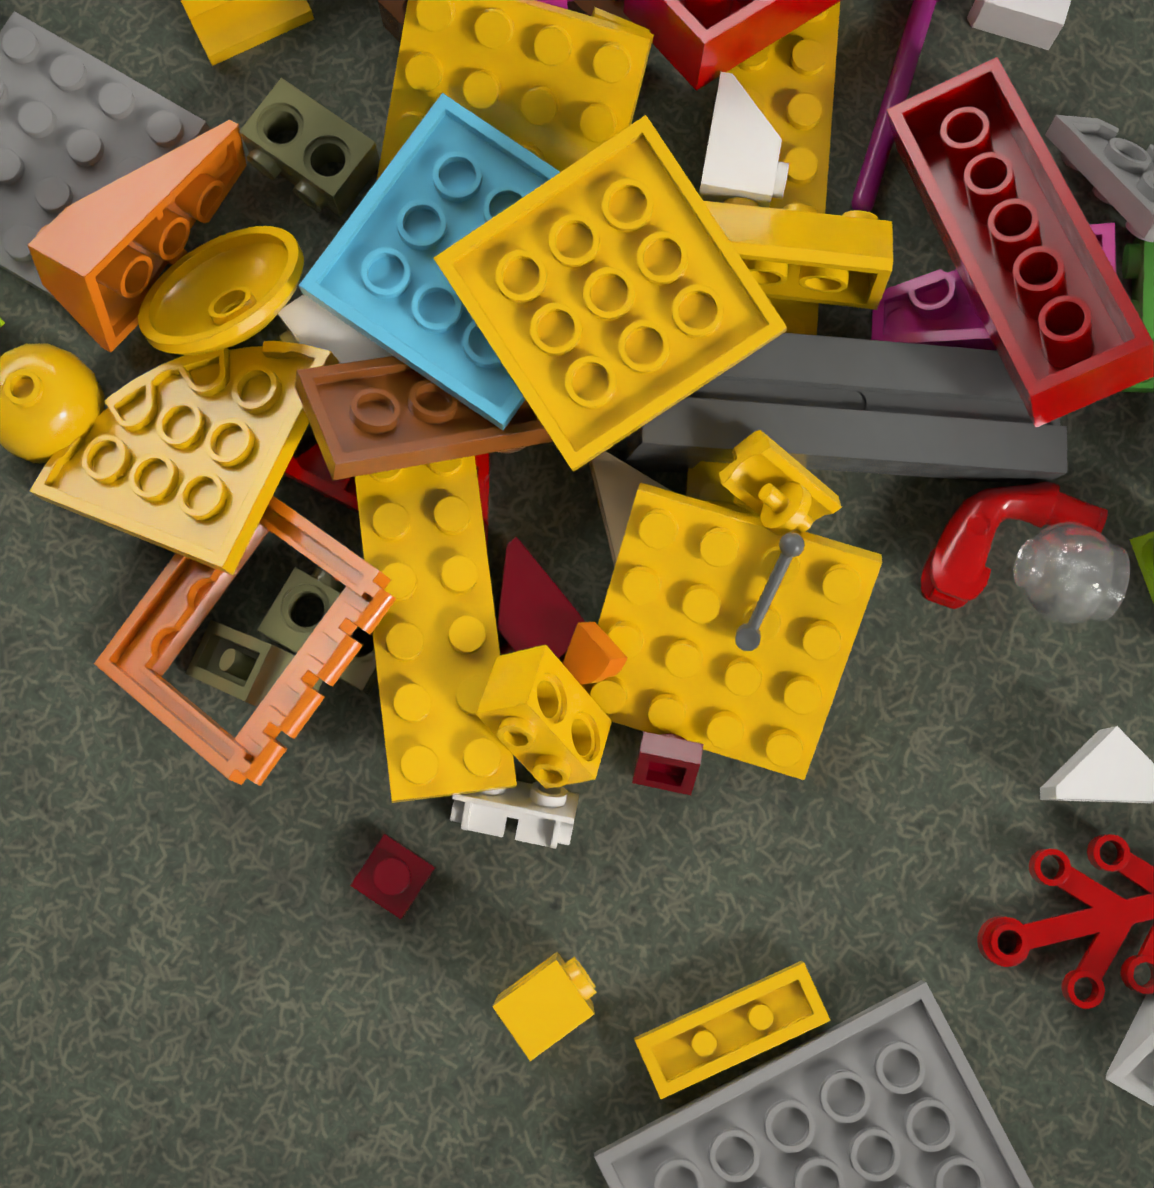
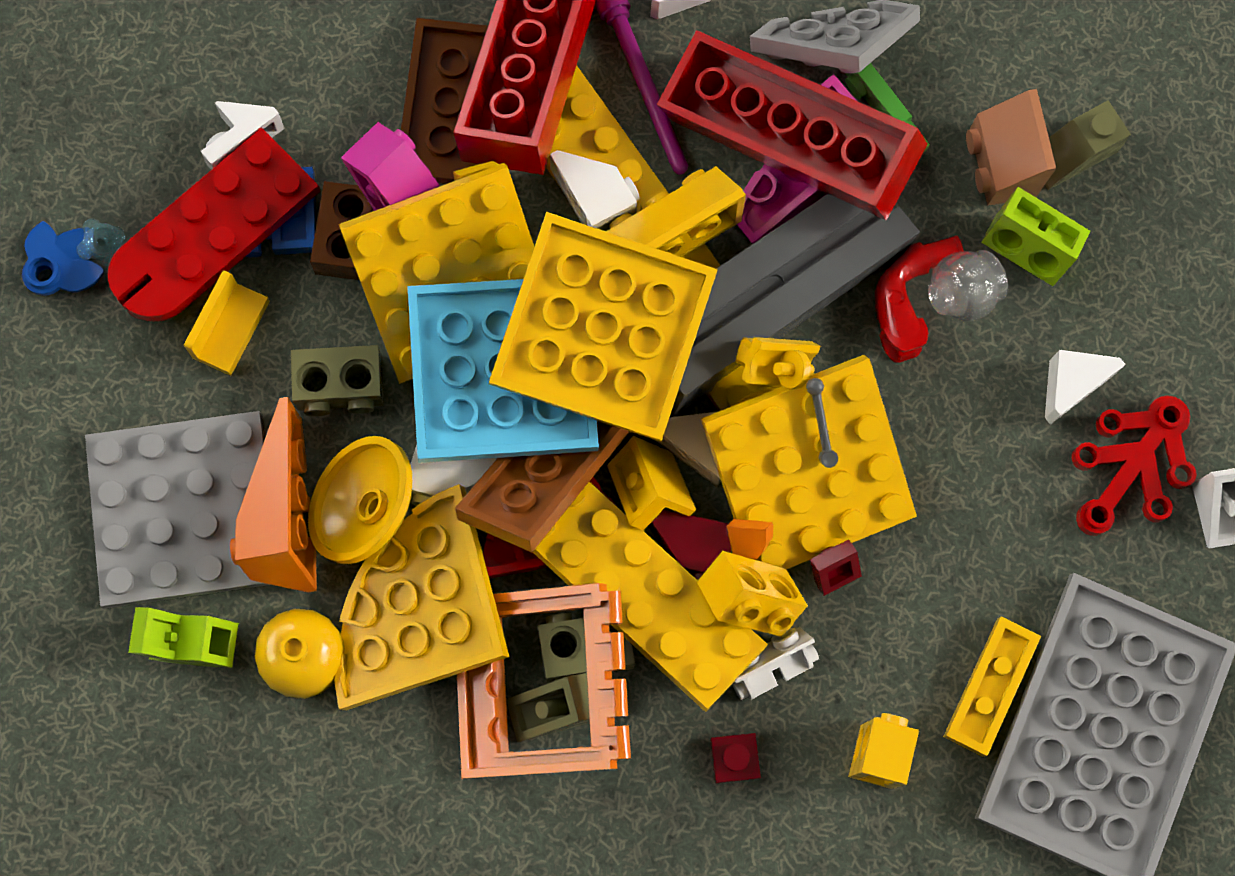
camera: 45 degrees left, 5 degrees down
none -> yellow panel [607,436,696,531]

